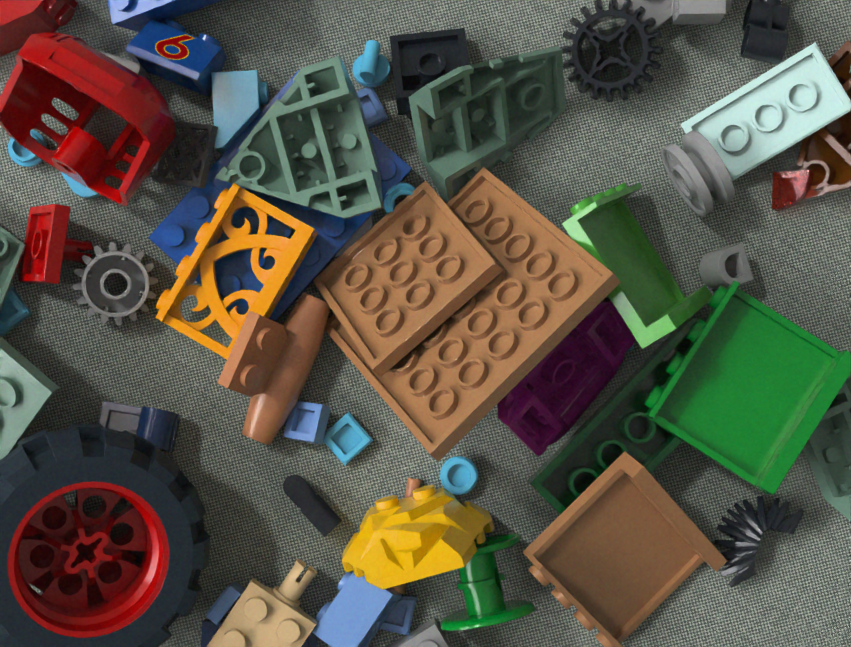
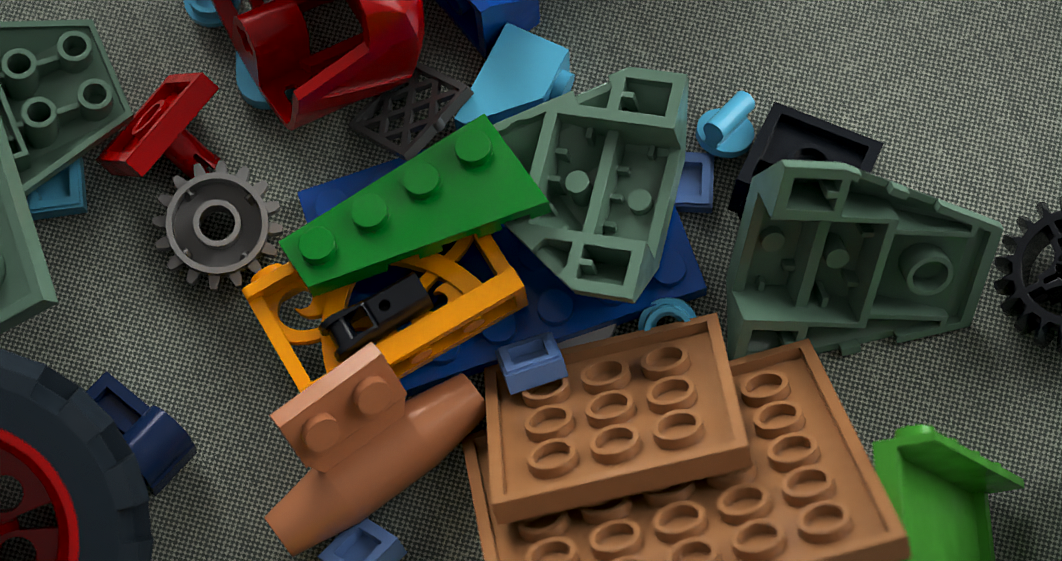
camera: 35 degrees right, 15 degrees down
none -> green wing [278,114,552,297]
none -> black bar [318,271,434,362]
none -> medium blue tile [494,332,568,395]

